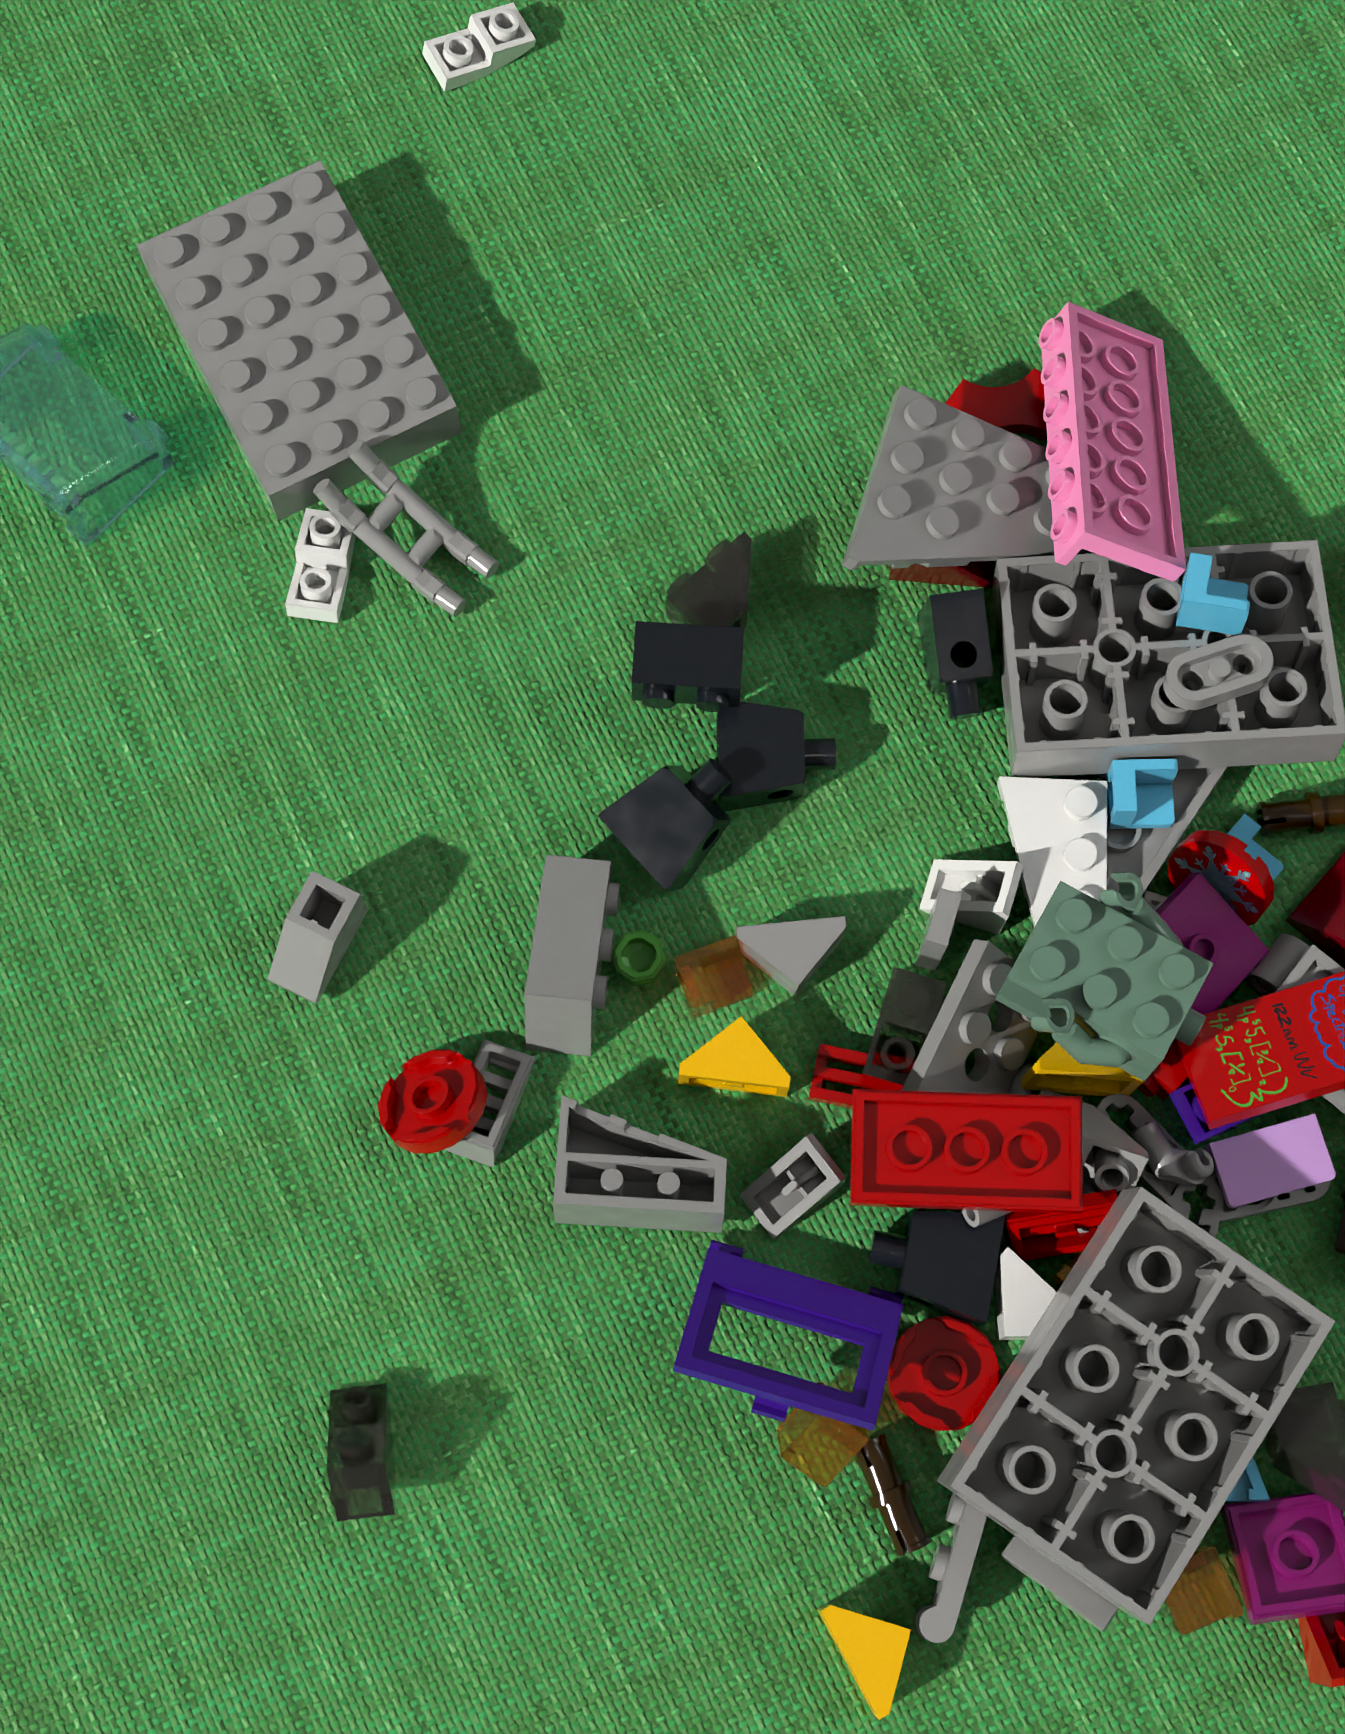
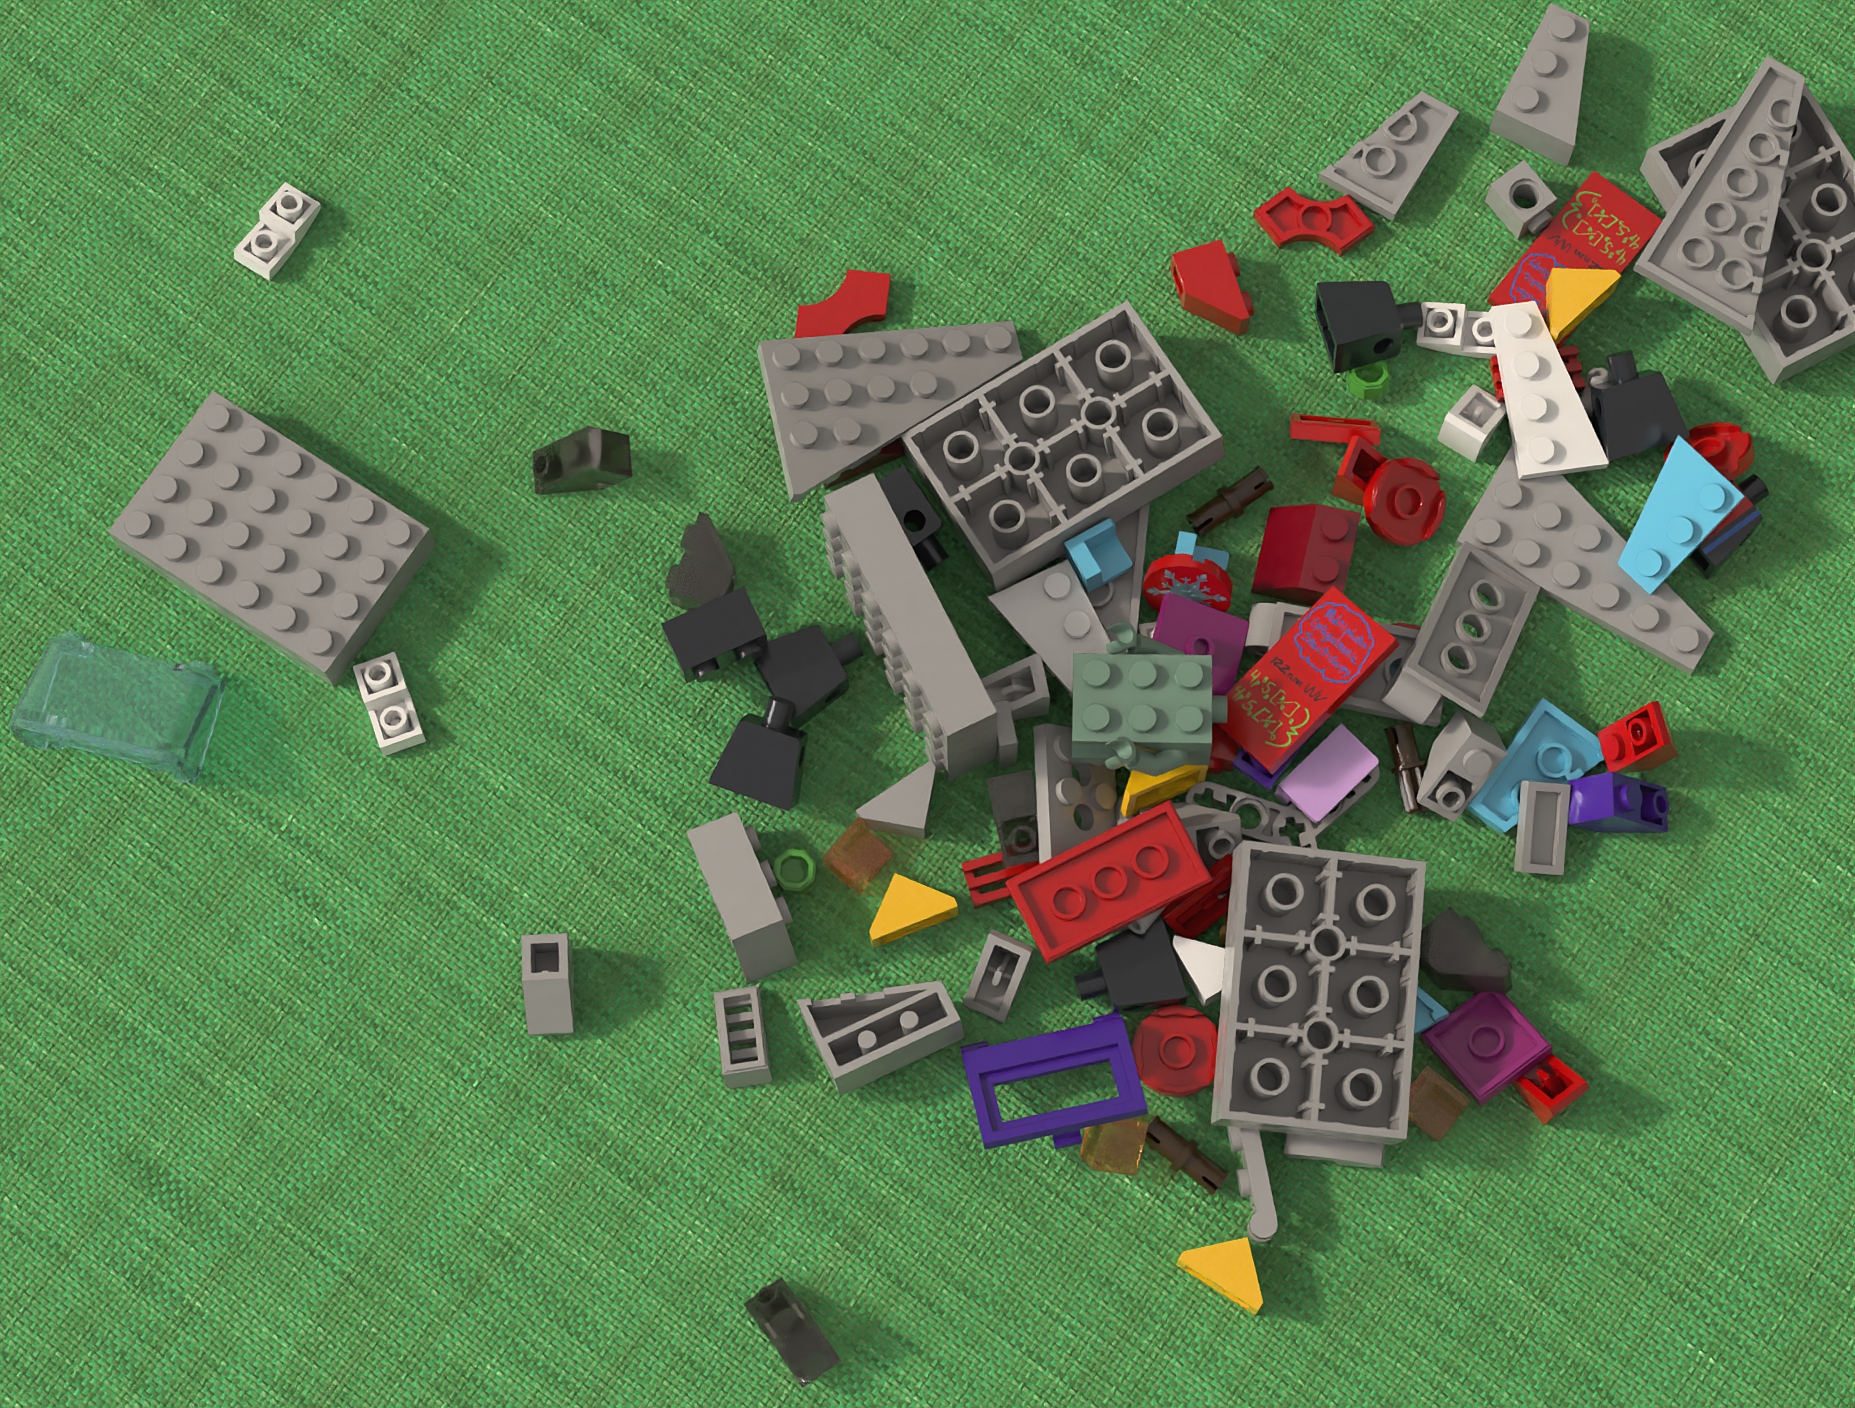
camera: 25 degrees left, 0 degrees up
light grey piece [313,440,499,617] -> none
red tile [378,1049,488,1154] -> none
bright pink bracket [1038,302,1186,582] -> none
light grey arm [1132,1121,1214,1186] -> none
light grey plate [1163,634,1274,710] -> none
medium azure panel [1176,552,1250,635] -> none
none -> clear smoke slope [532,426,632,495]
none -> light grey brick [820,473,997,782]

